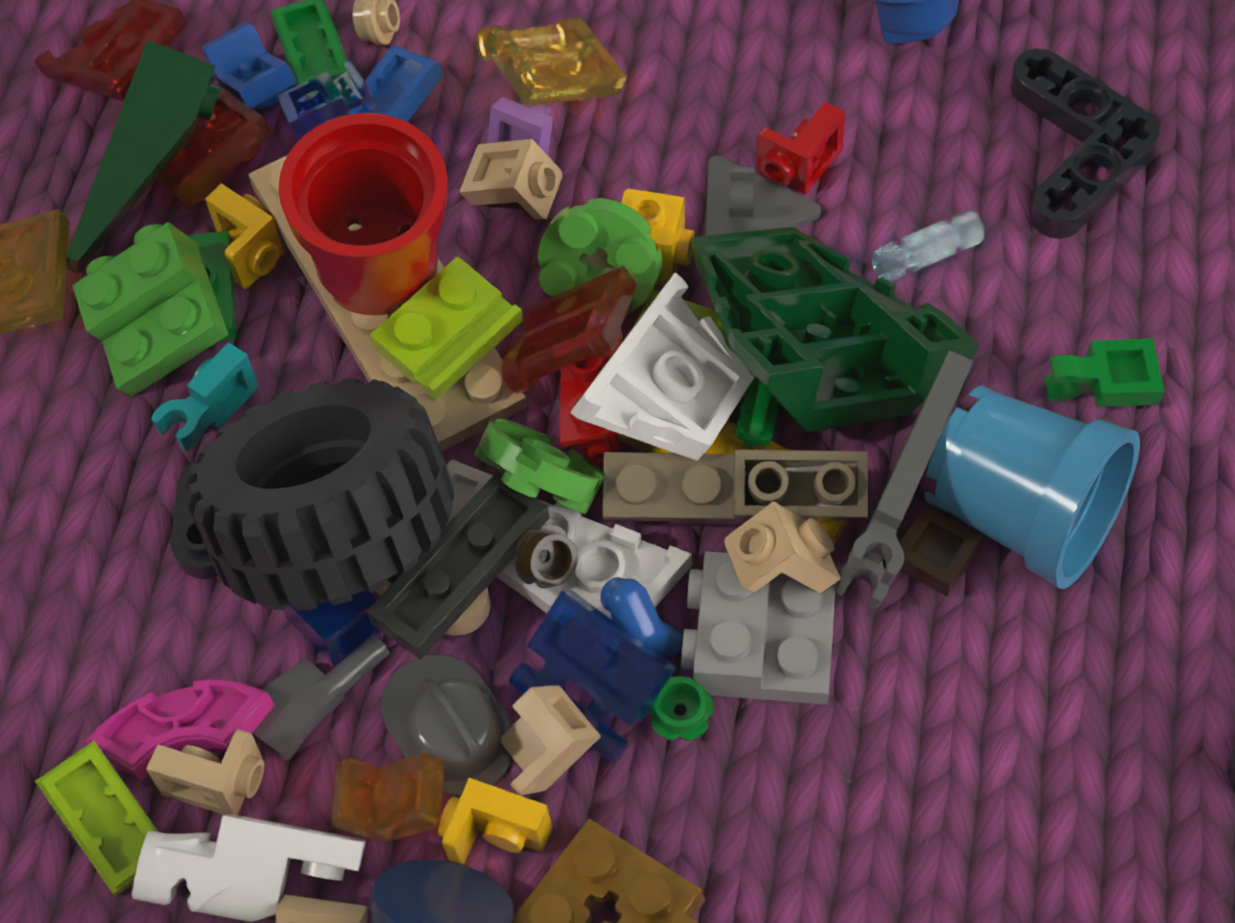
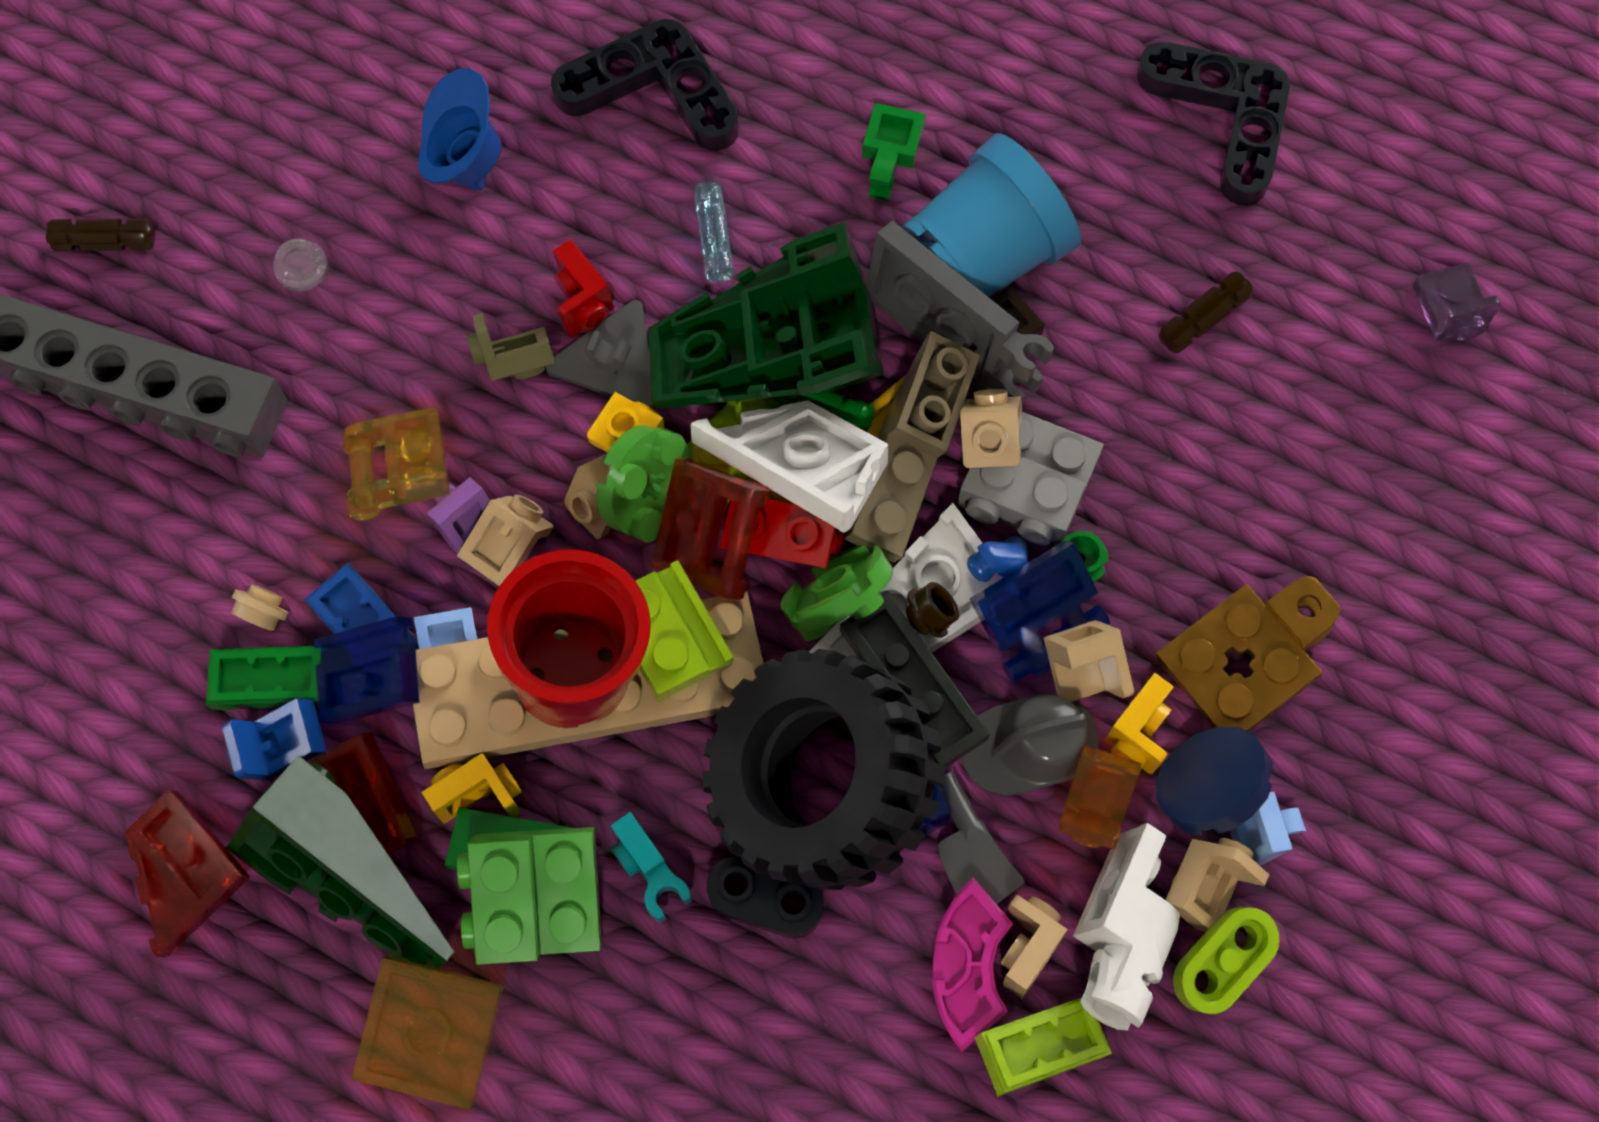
camera: 75 degrees left, 10 degrees up
none -> olive bracket [466,313,555,381]
none -> dark brown axle [1158,271,1253,353]

